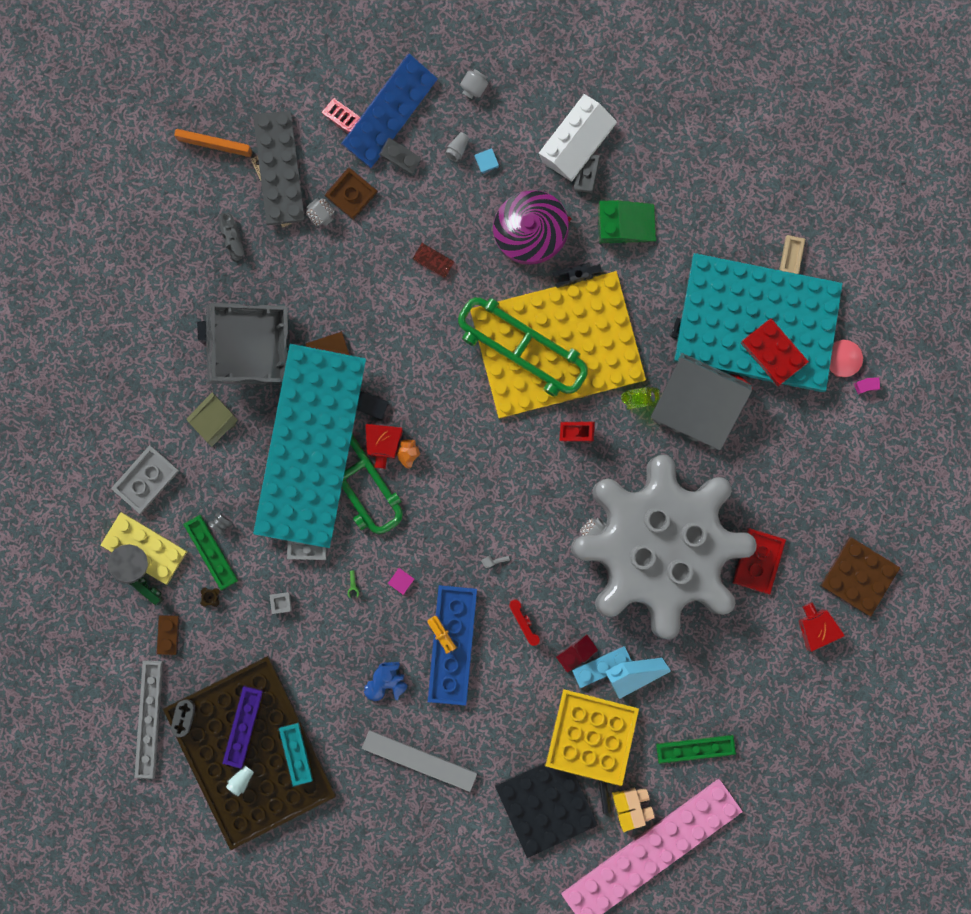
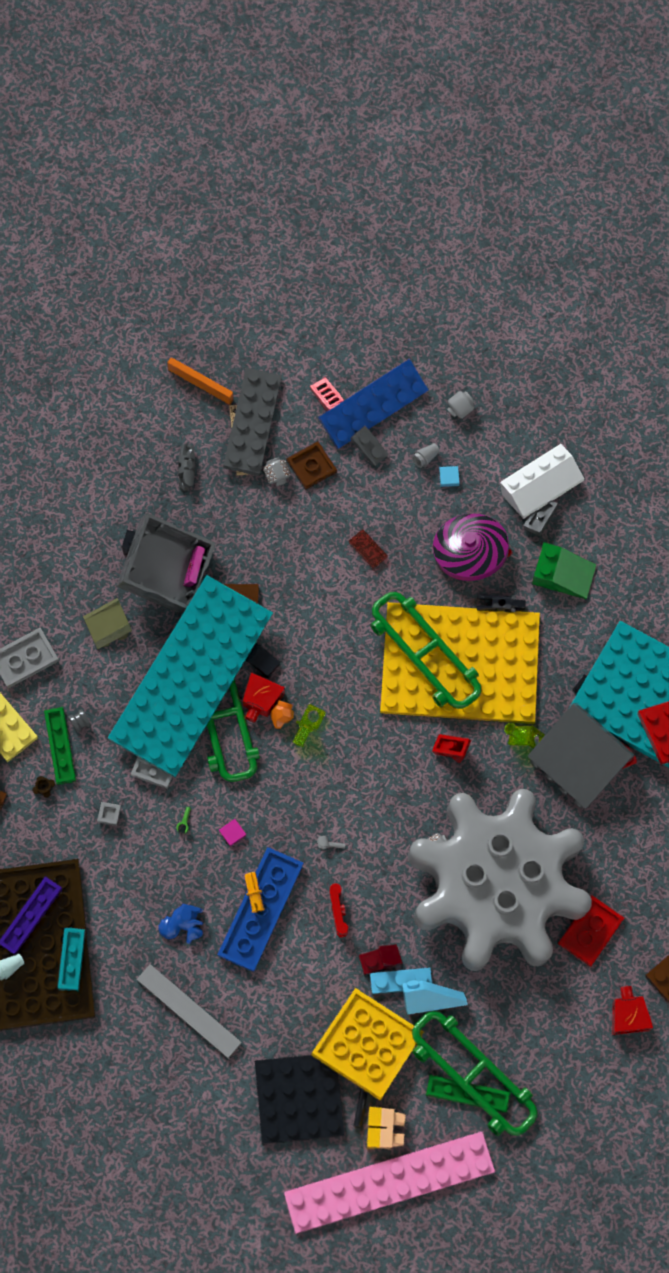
camera: 20 degrees right, 15 degrees down
none -> dark pink tile [184,546,205,587]
none -> clear neon green bracket [292,704,326,747]
none -> green bar [412,1011,538,1136]

